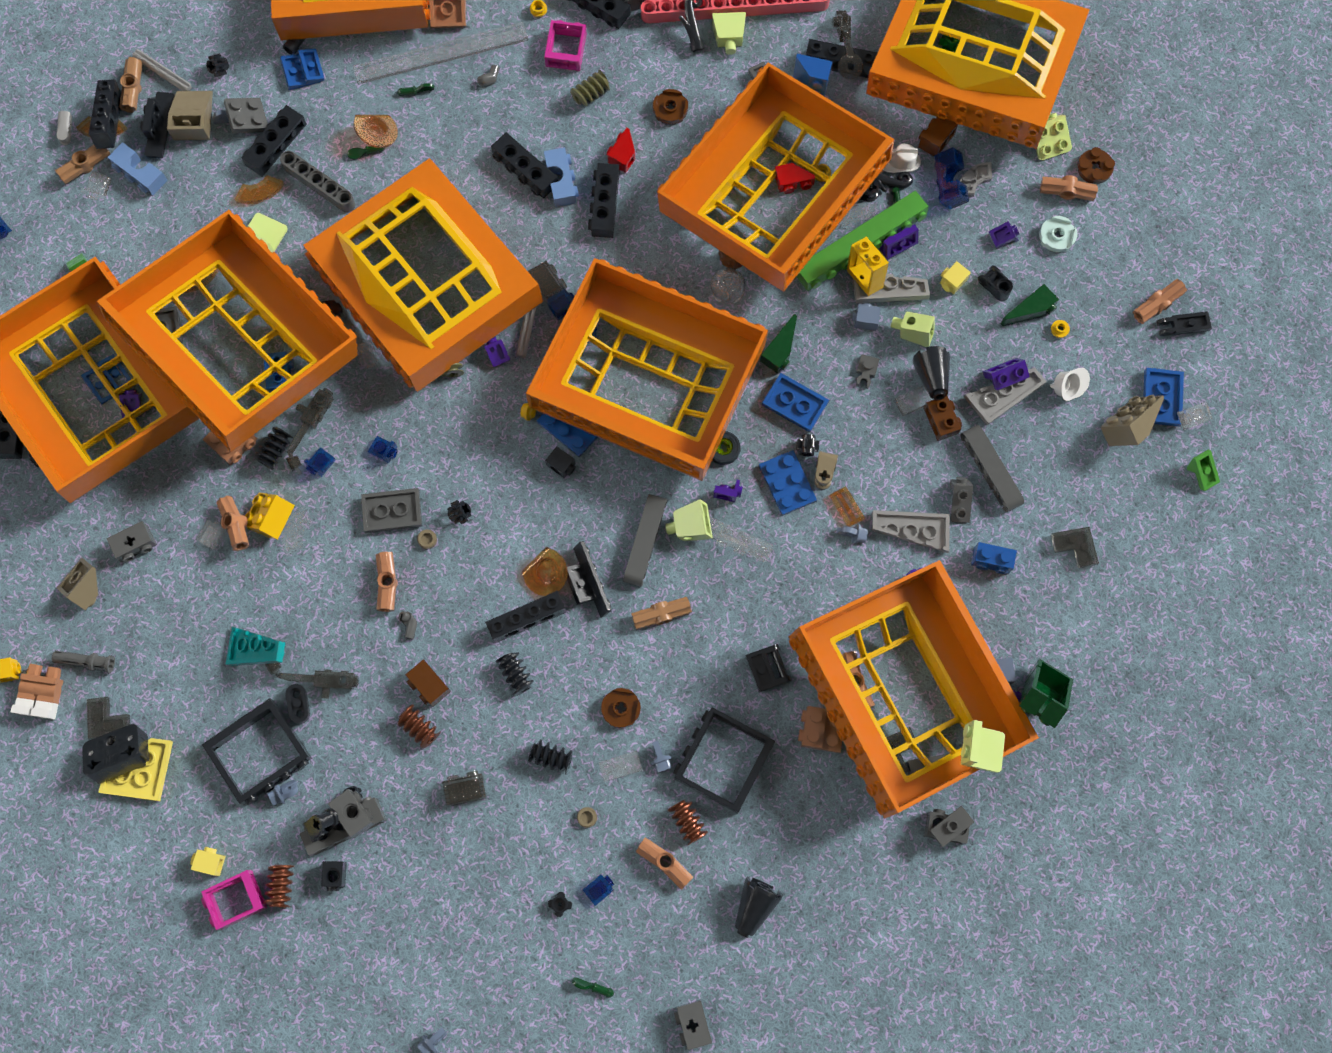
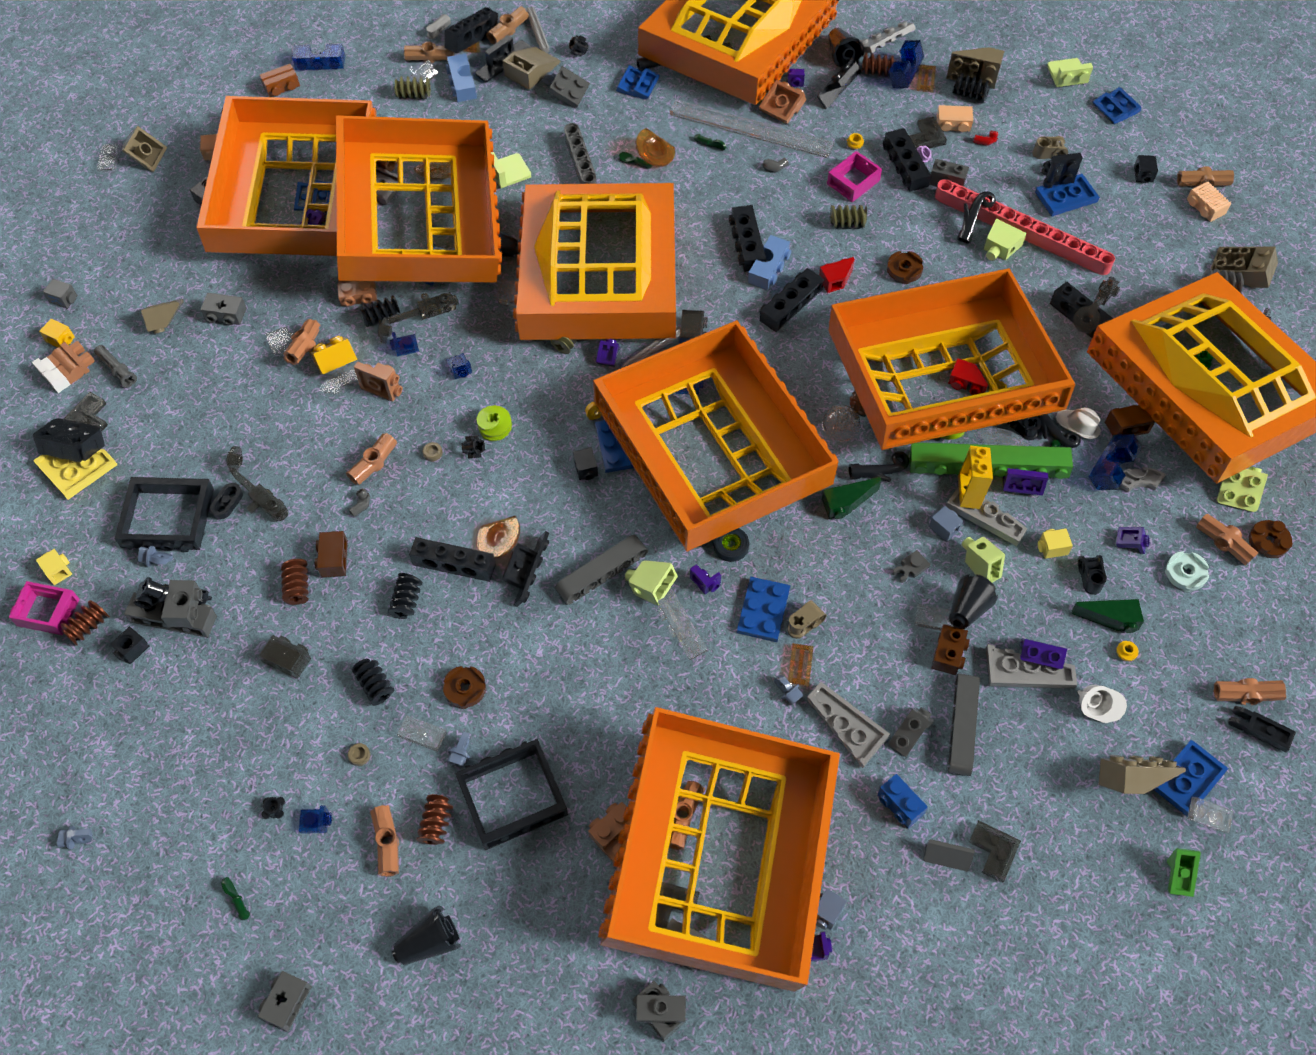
camera: 40 degrees right, 15 degrees down
teal wing [225,626,285,666] -> none
clear orange tile [235,175,284,204] -> none
black brick [241,105,307,177] -> none
dark grey plate [361,488,422,533] -> none
medium nougat piece [631,597,692,630] -> none
black plate [745,644,792,693] -> none
blue plate [762,373,829,432] -> none
blue slope [793,54,832,97] -> none
black gear [796,434,820,457] -> none
yellowish green bracket [961,720,1005,773] -> none
dark green piece [1019,658,1074,728] -> none
none -> nougat plate [354,361,403,402]
none -> olive piece [395,76,431,99]
none -> lime piece [476,405,512,441]
none -> black plant [848,451,909,482]
none -> dark grey slope [924,839,975,872]

